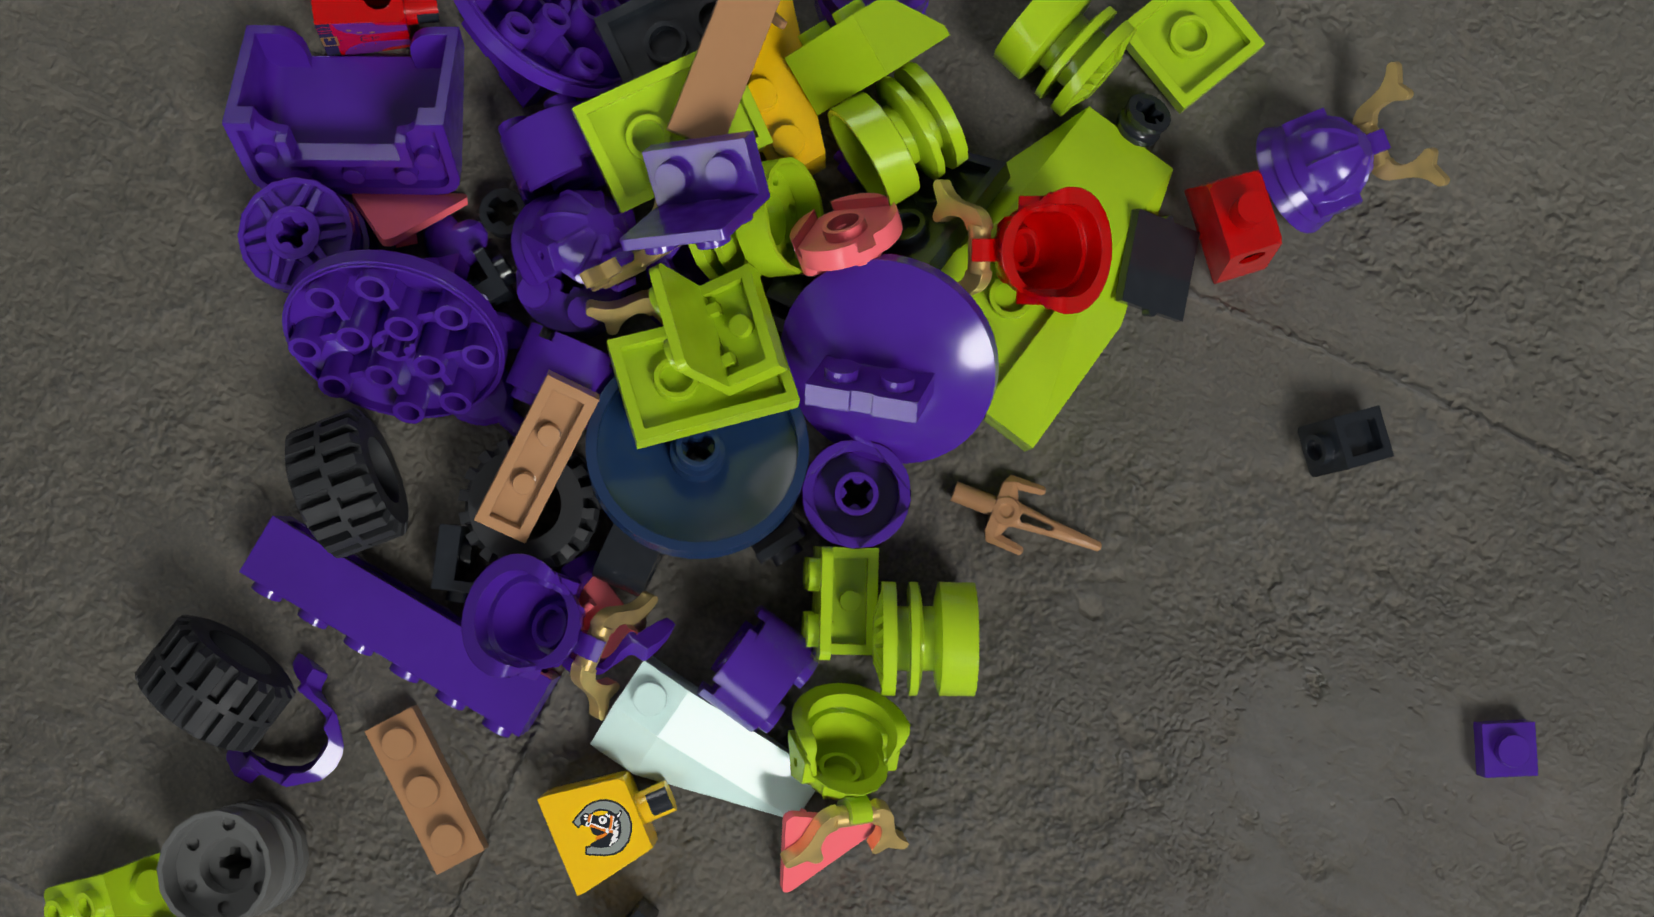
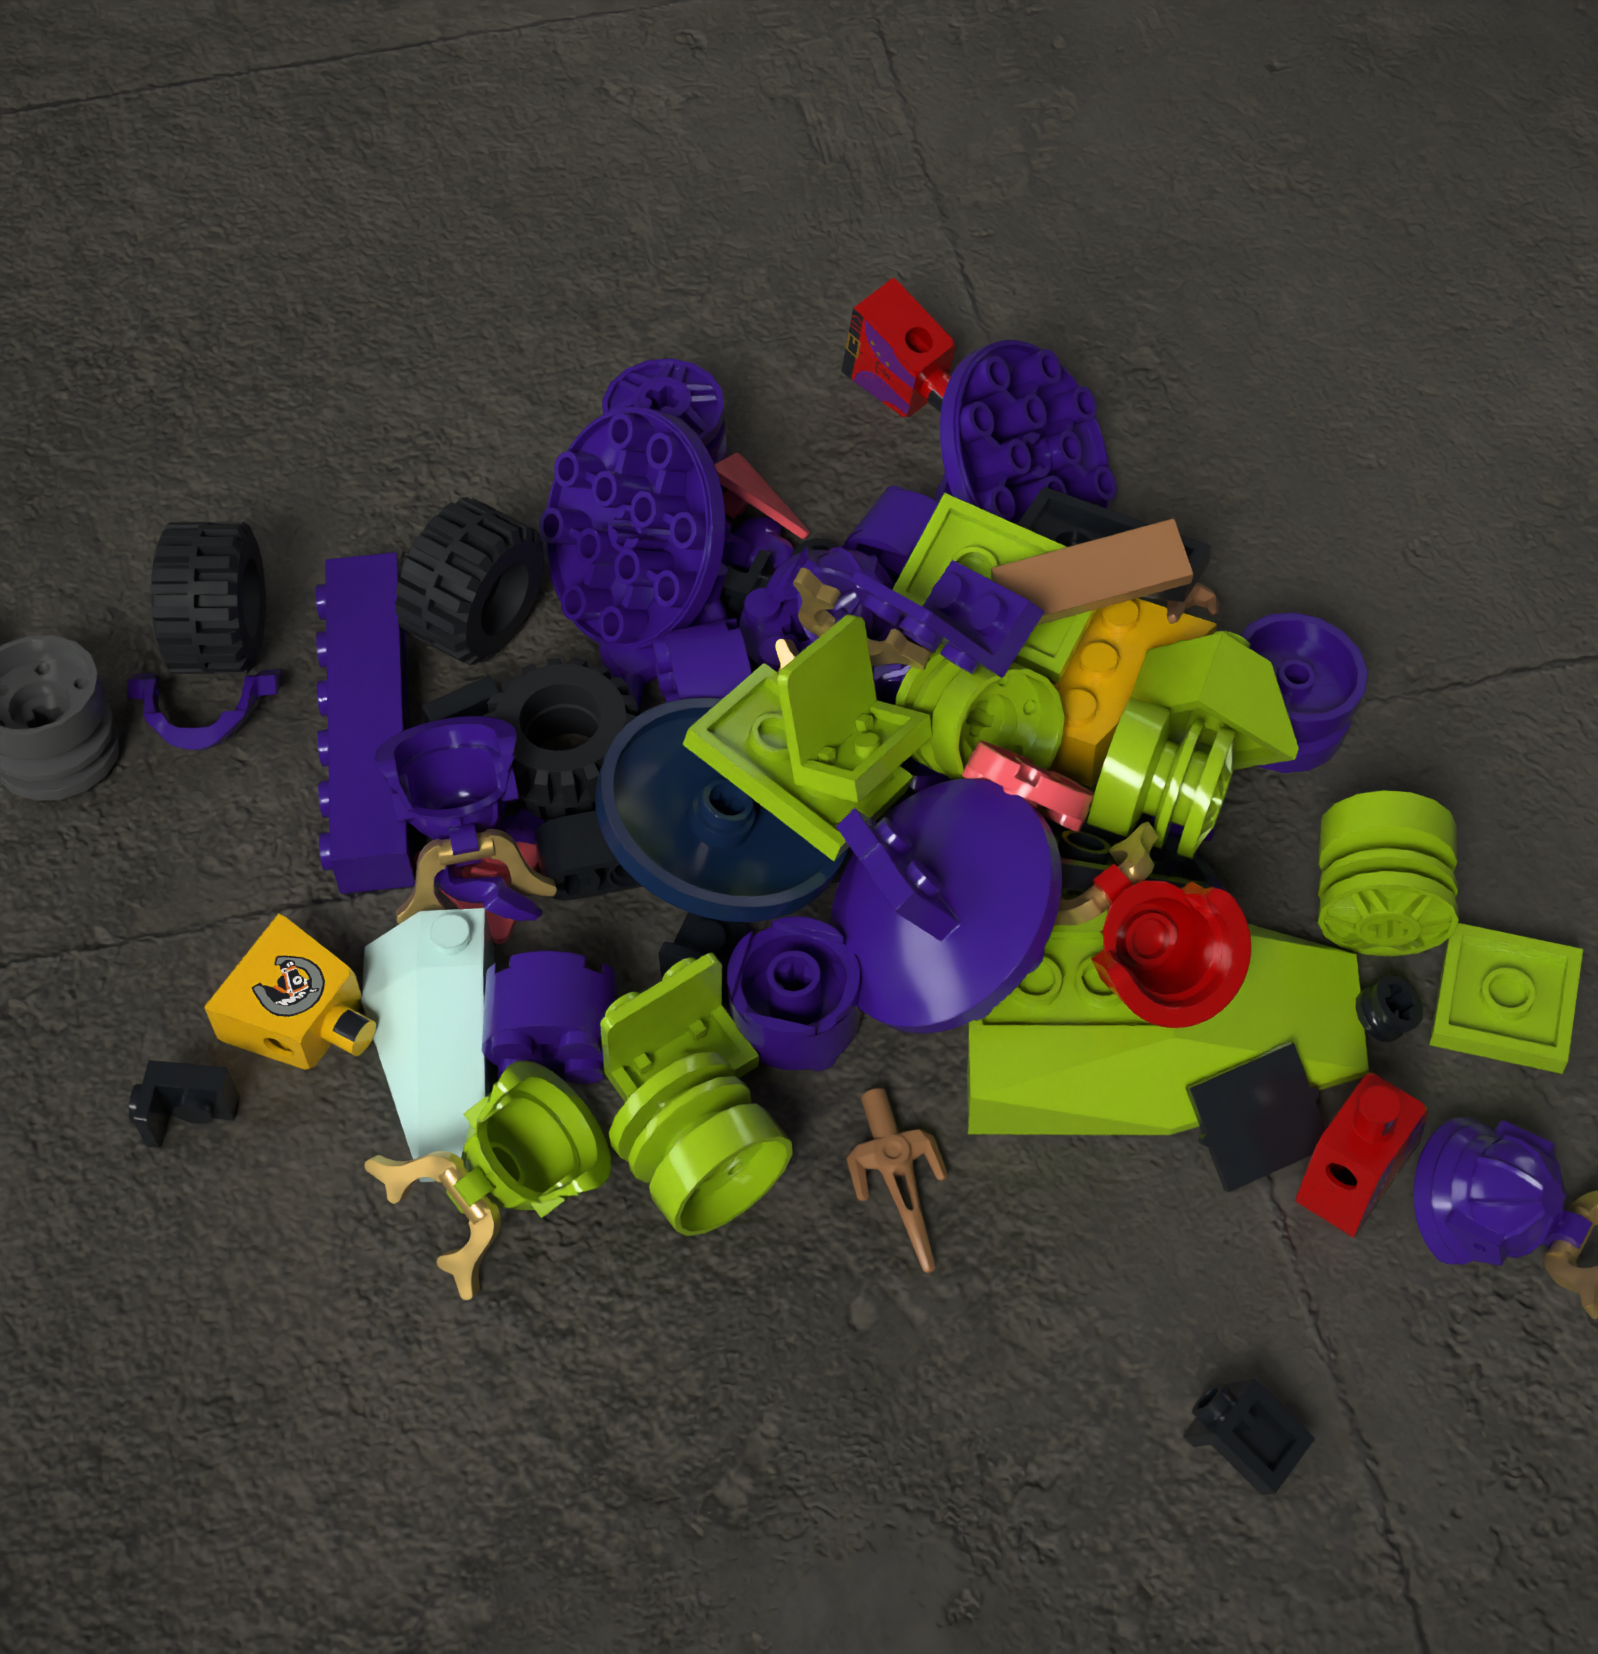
camera: 55 degrees right, 30 degrees down
dark purple windscreen [222,25,464,195] -> none
medium nougat plate [364,704,489,875] -> none
medium nougat plate [474,370,600,543] -> none
coral piece [780,808,876,893] -> none

